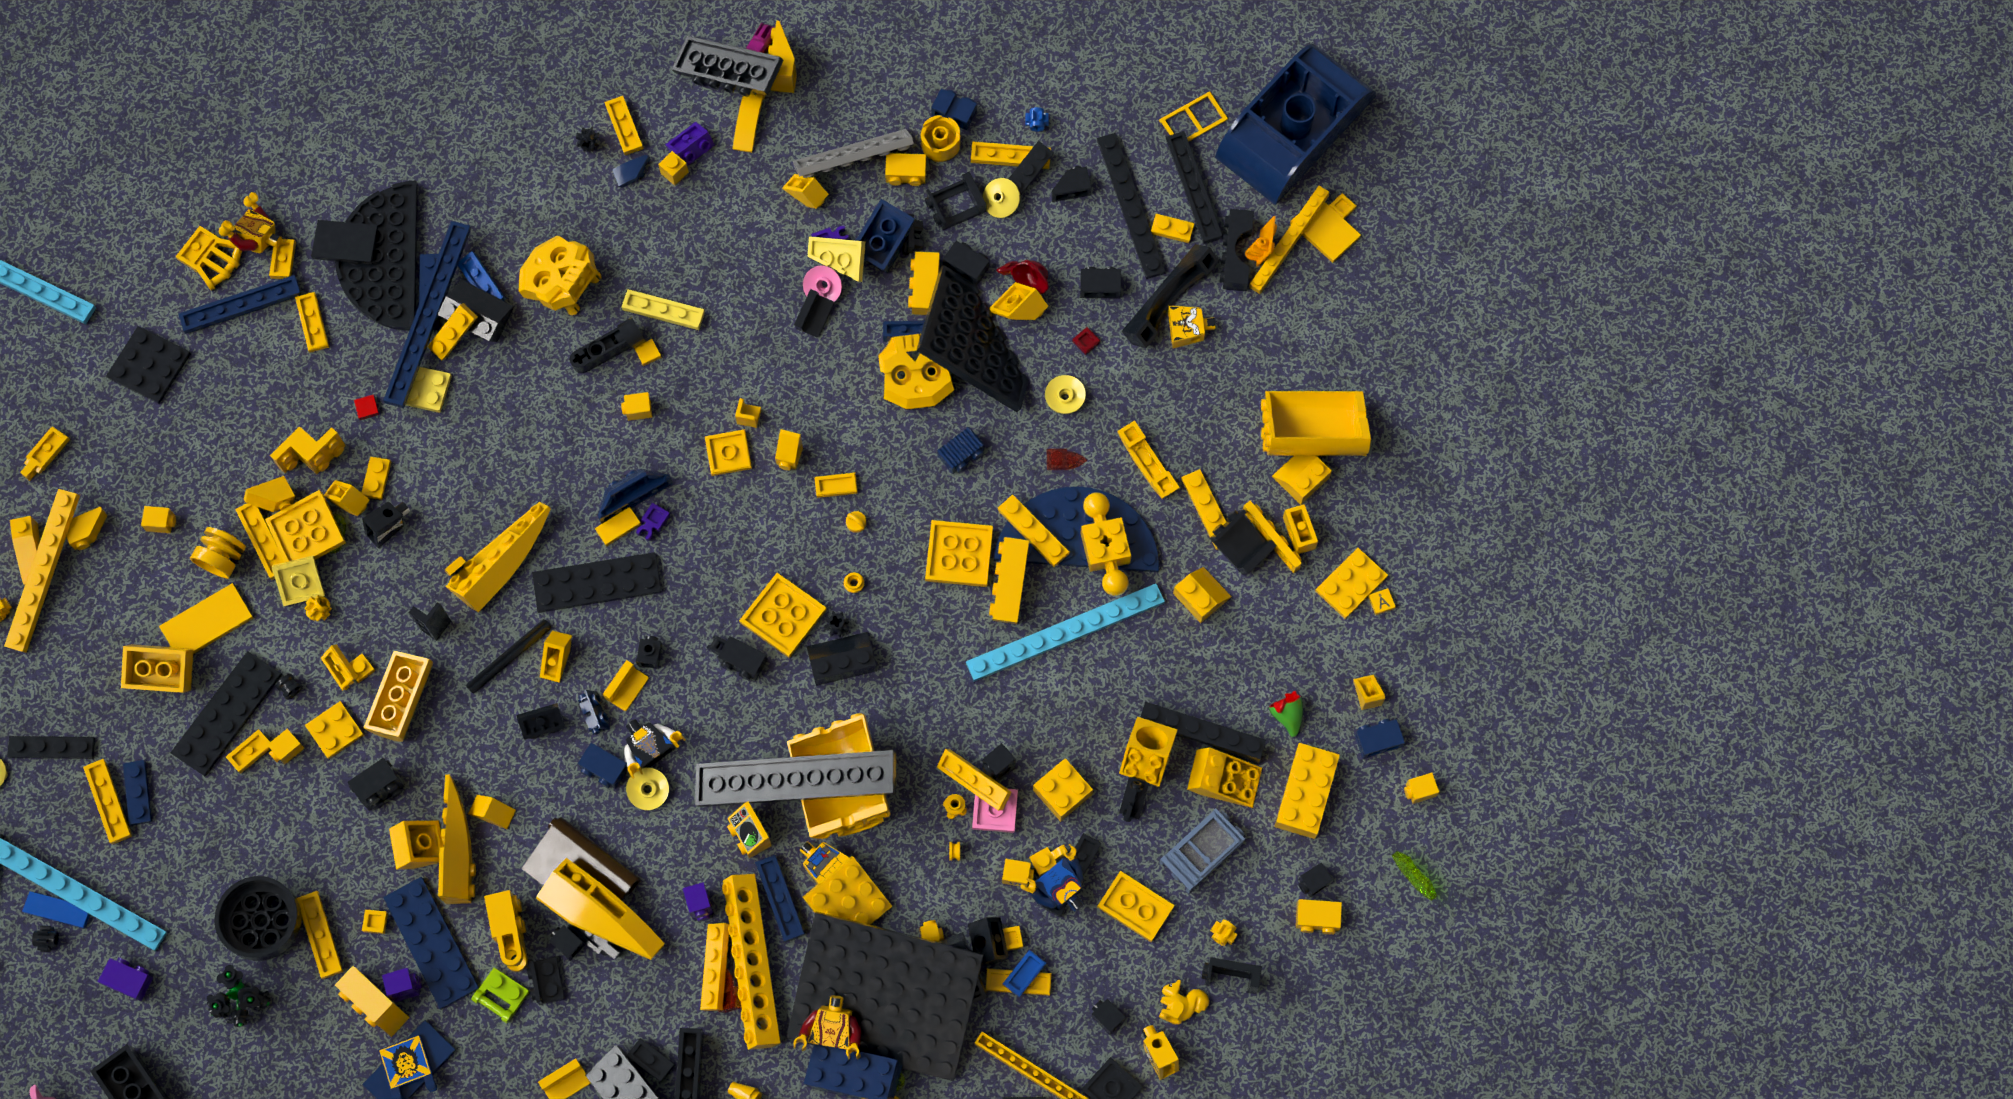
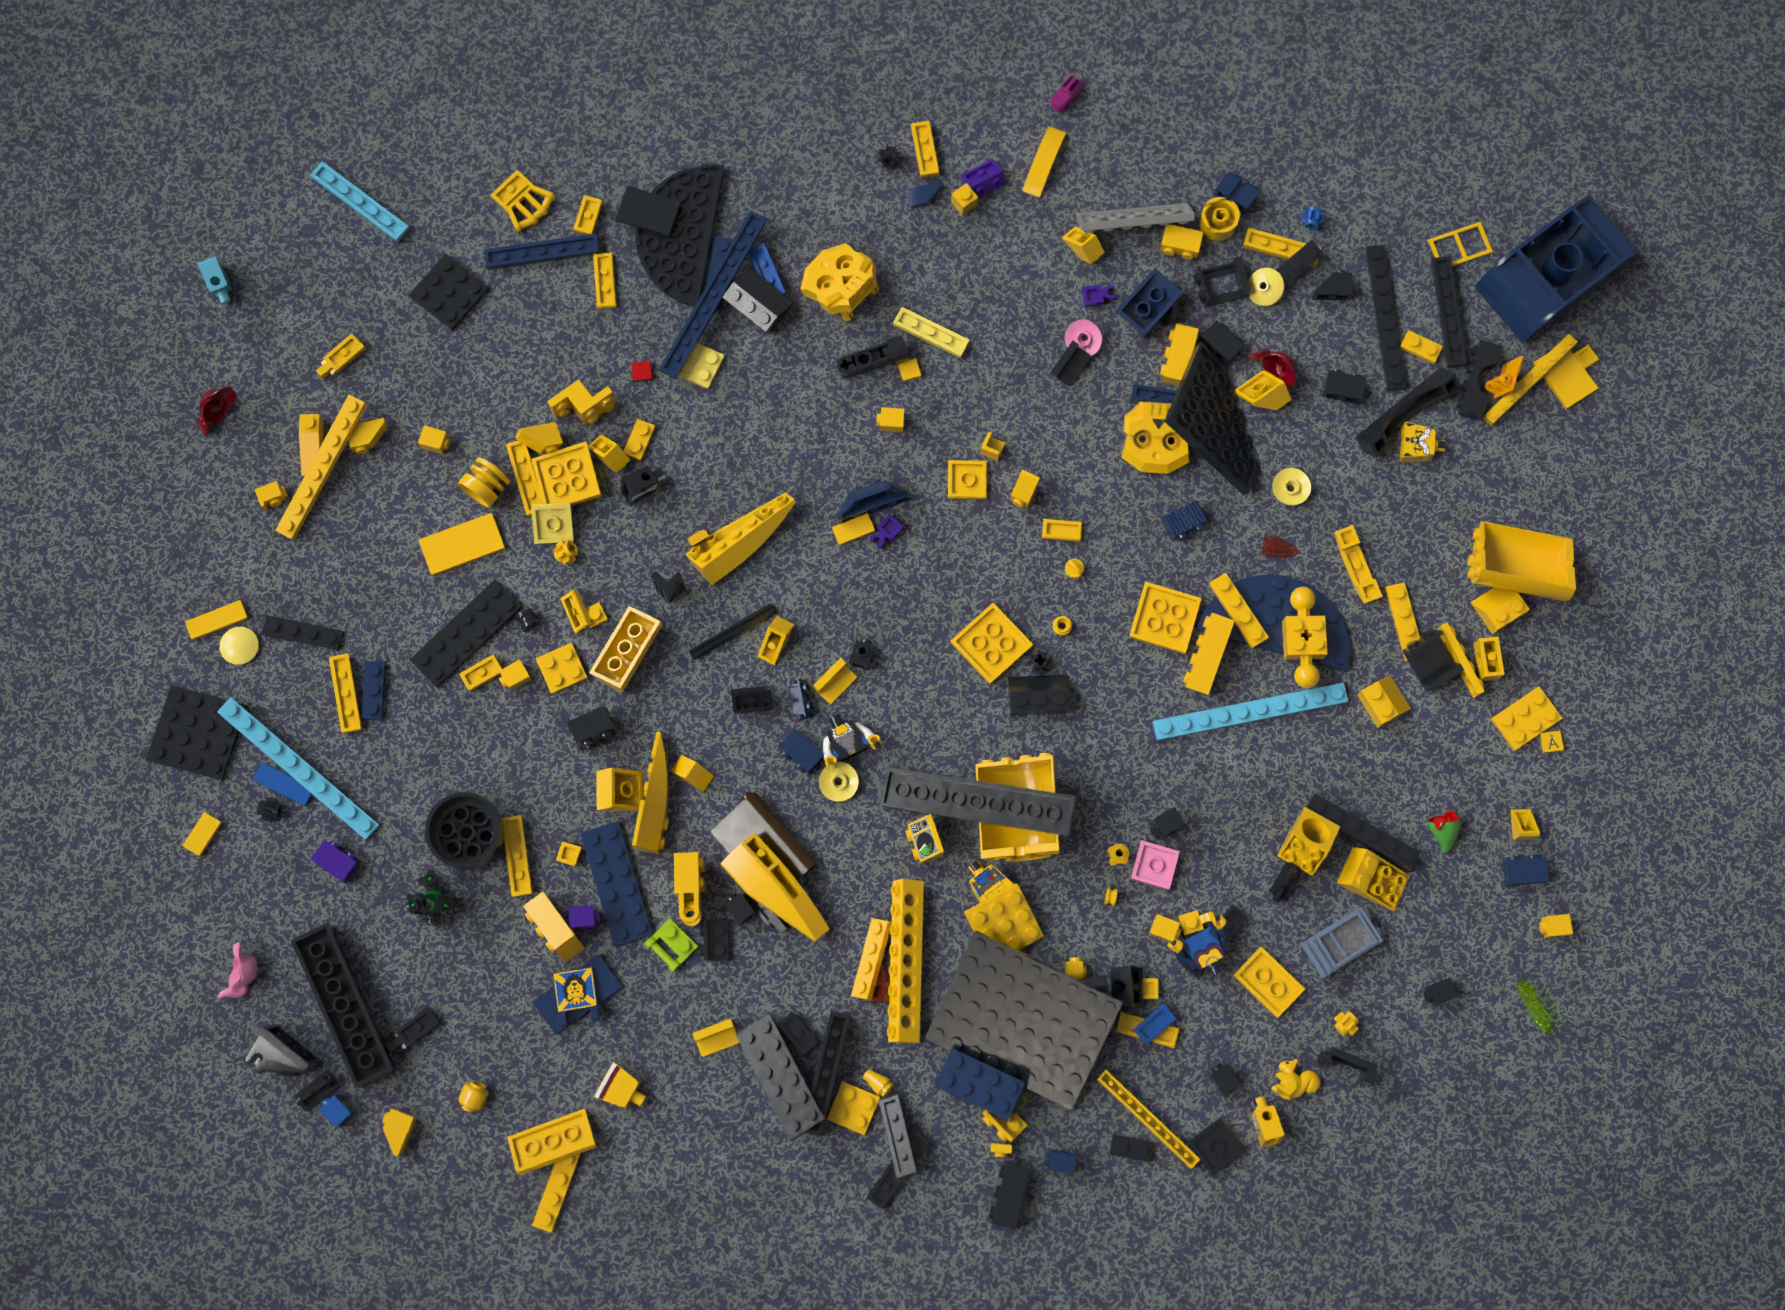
camera: 10 degrees right, 5 degrees up
yellow brick [121,644,193,693] -> none
torso [219,192,282,253] -> none
yellow plate [427,303,478,360] -> none
black plate [532,552,661,613] -> none
black plate [671,35,784,97] -> none
dark purple brick [683,882,714,922] -> none
black brick [707,635,768,681] -> none
dark blue plate [755,855,805,943] -> none
yellow slope [768,21,797,93] -> none
torso [794,995,861,1059] -> none
light yellow wing [808,237,865,282] -> none
yellow plate [937,749,1012,811] -> none
yellow brick [1033,758,1093,822] -> none
dark red tile [1072,327,1100,355] -> none
yellow brick [1274,743,1340,839] -> none
yellow brick [1296,899,1342,934] -> none

